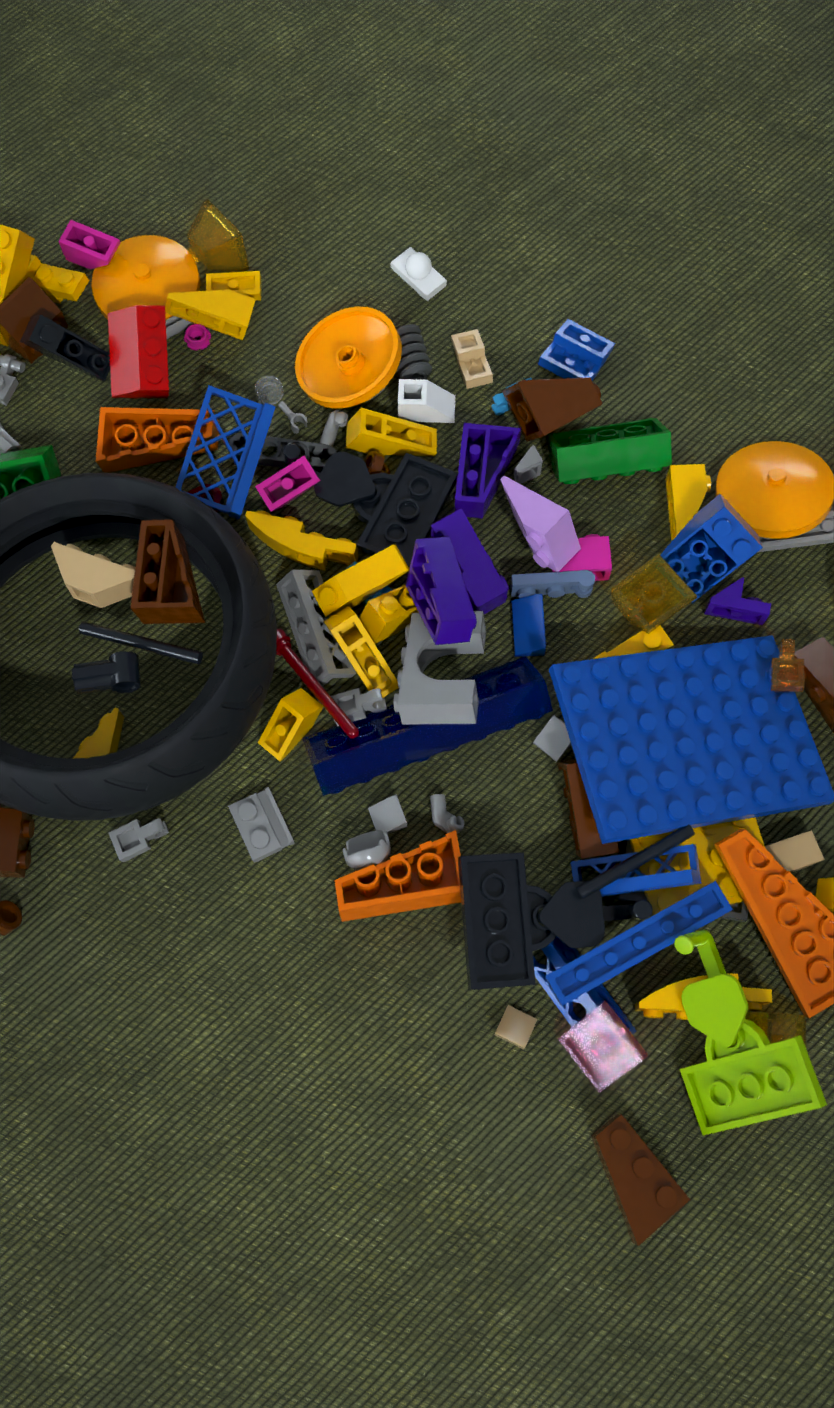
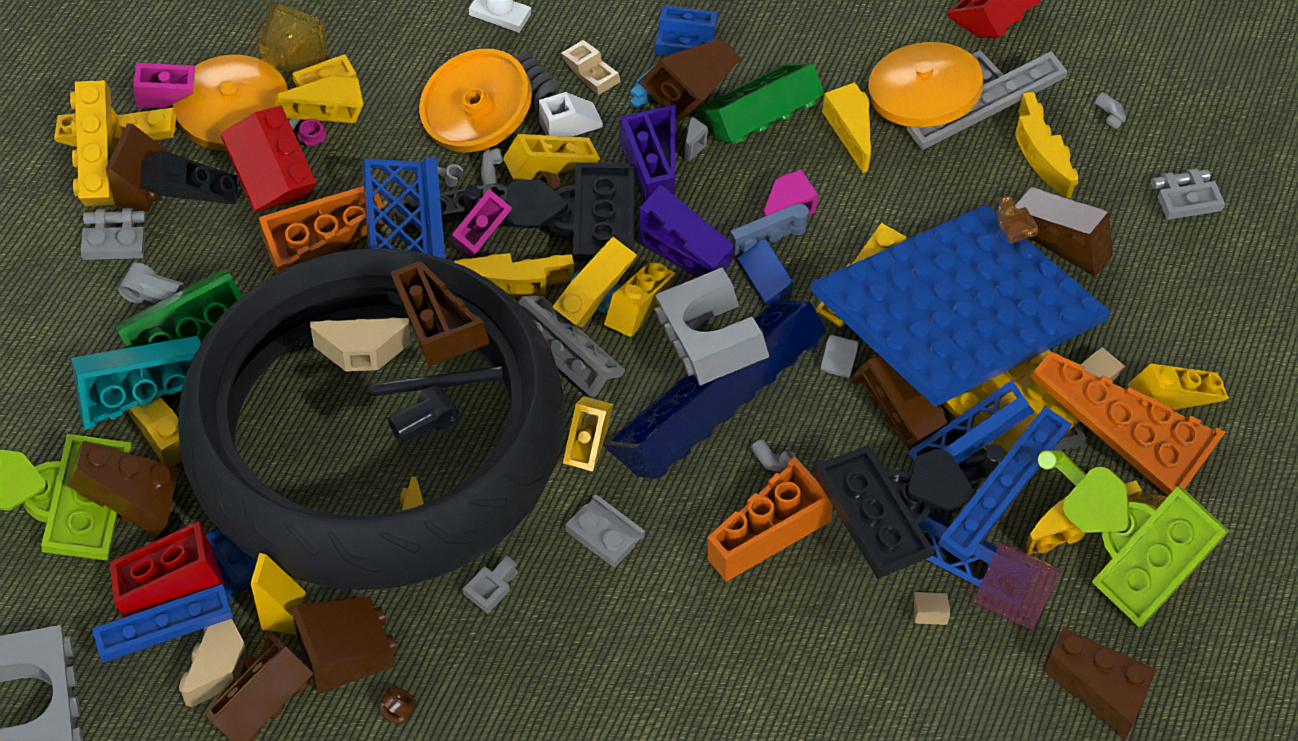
camera: 30 degrees left, 15 degrees down
clear tile [255,375,284,405] -> none
dark red piece [276,628,359,738] -> none
yellow slope [323,605,399,698] -> none
light grey plate [331,688,387,726] -> none
light grey hair [343,830,391,870] -> none
light grey slope [368,794,407,834] -> none
dark purple wedge [406,537,477,645] -> none
lavender slope [500,476,581,573] -> none
black bar [576,824,695,899] -> none
clear yellow slope [611,554,697,634] -> none
blue slope [653,494,763,603] -> none
dark purple slope [704,577,771,625] -> none

